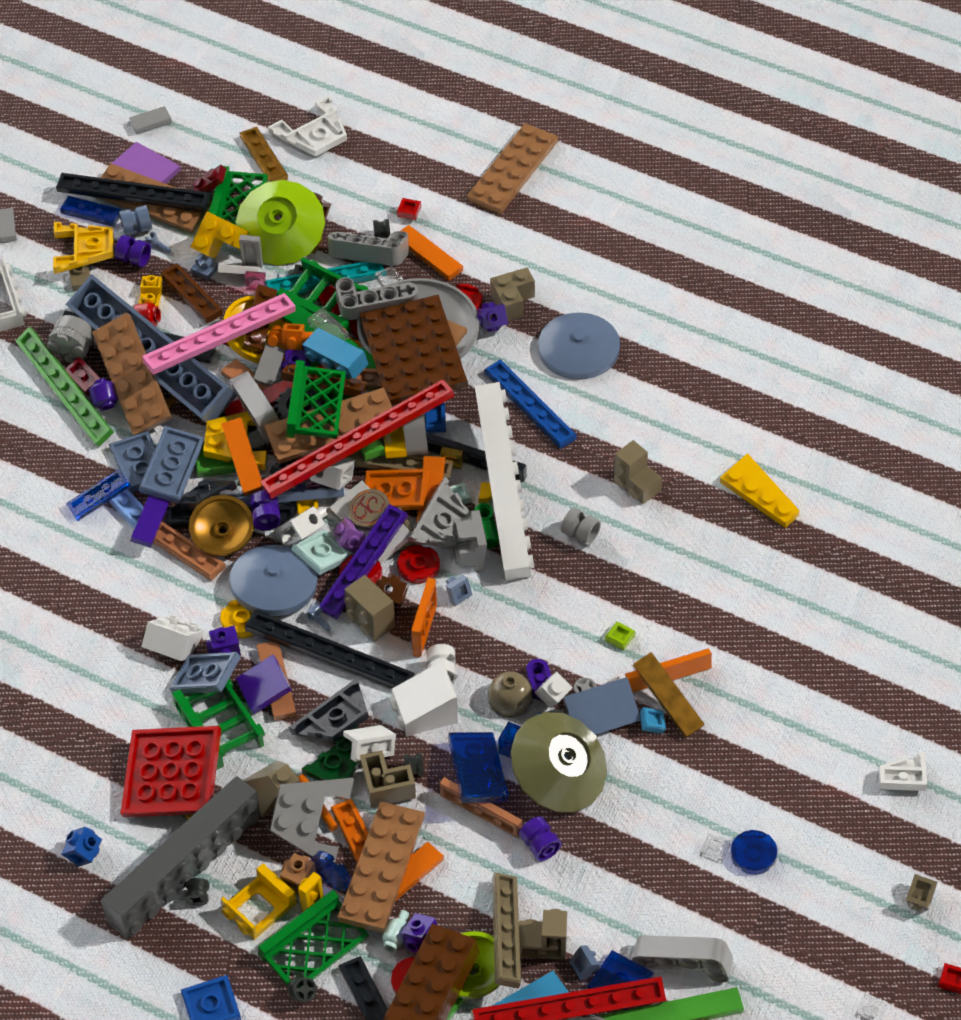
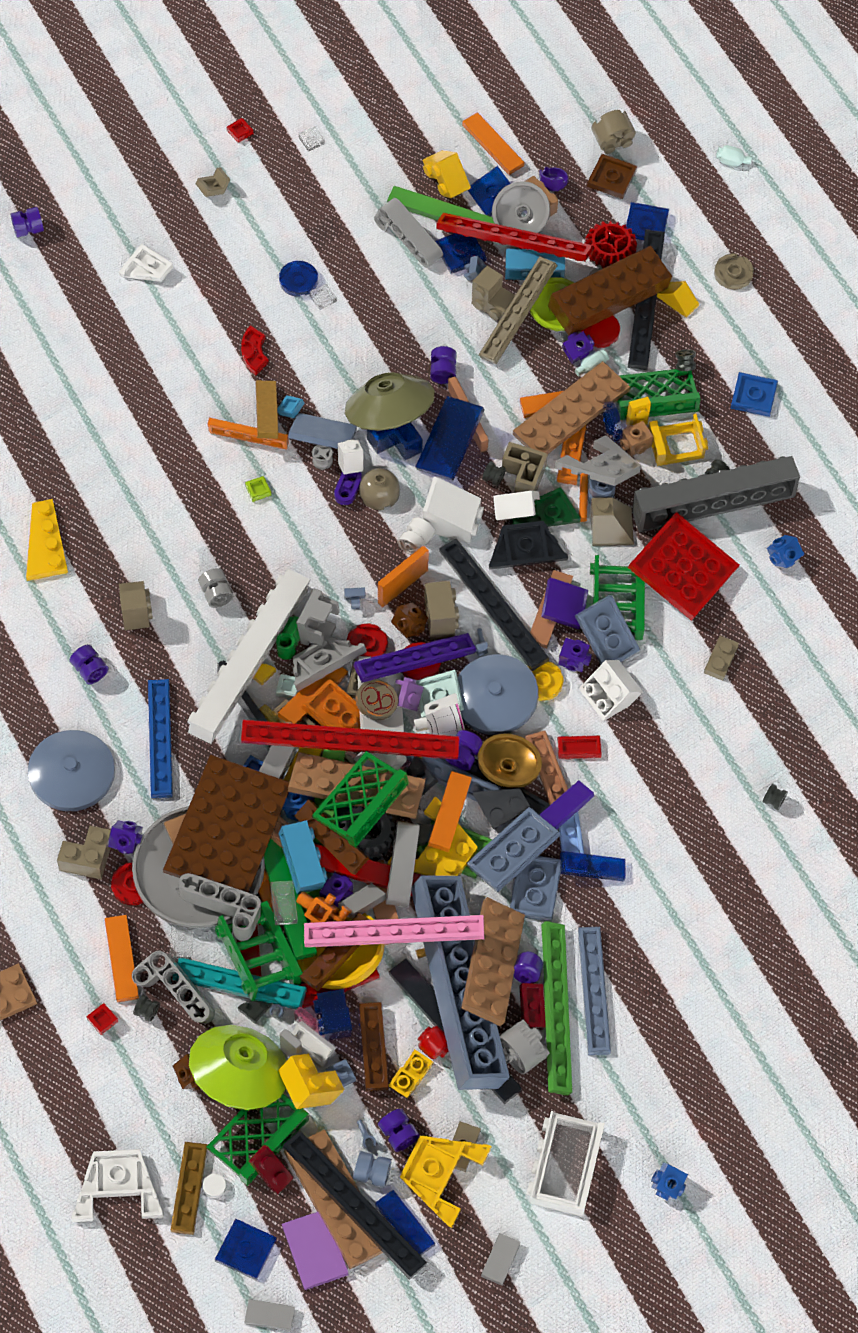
camera: 150 degrees left, 10 degrees up
none -> dark purple wheel [69,644,109,685]
none -> white tile [203,1174,226,1198]
none -> clear blue tile [215,1218,277,1281]
none -> red tile [241,325,269,376]
none -> clear blue brick [313,989,352,1041]
none -> red tile [557,735,602,759]
none -> sand blue tile [578,927,611,1055]
none -> dark tan plate [704,636,739,681]

